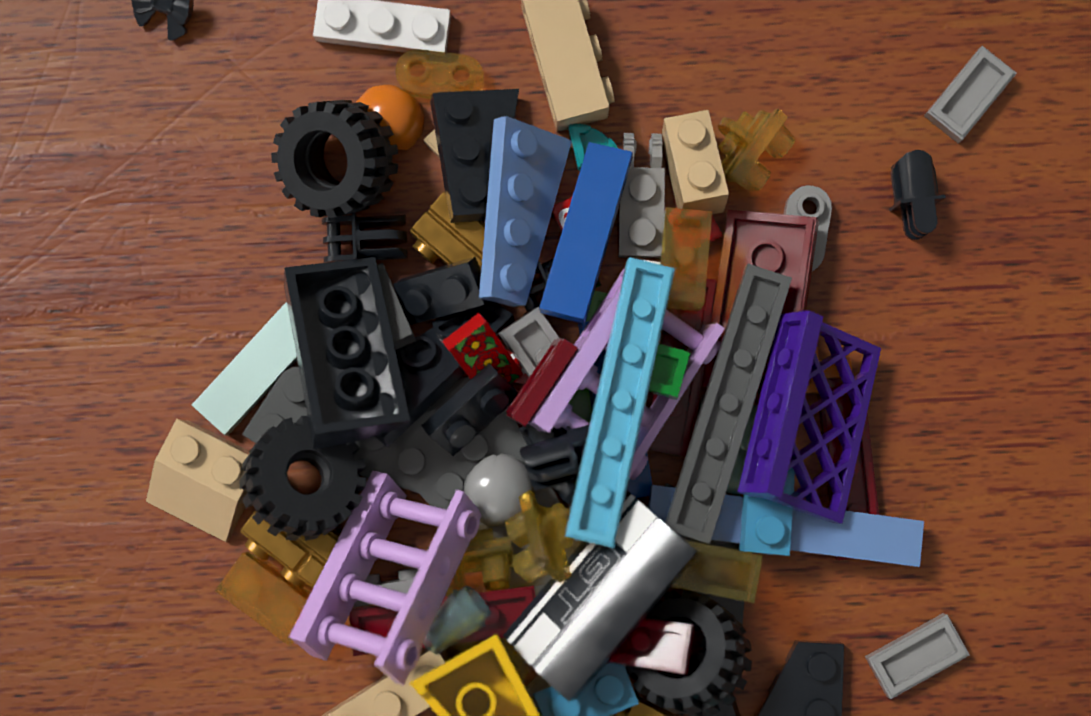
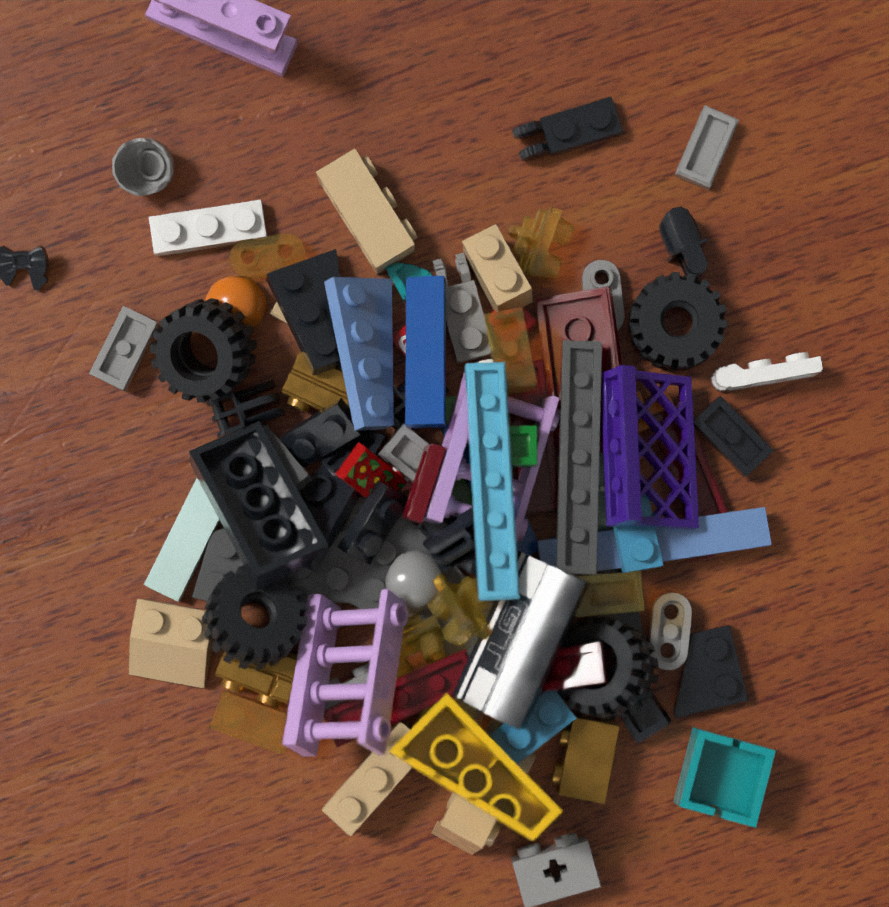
camera: 15 degrees left, 0 degrees up
clear light blue cone [423,585,491,655] -> none
light grey tile [865,613,970,699] -> none
none -> light grey plate [89,306,160,392]
none -> black hinge [512,96,623,161]
none -> black tyre [628,272,728,372]
none -> light grey plate [648,593,692,670]
none -> black plate [694,396,774,478]
none -> white hinge [711,352,823,392]

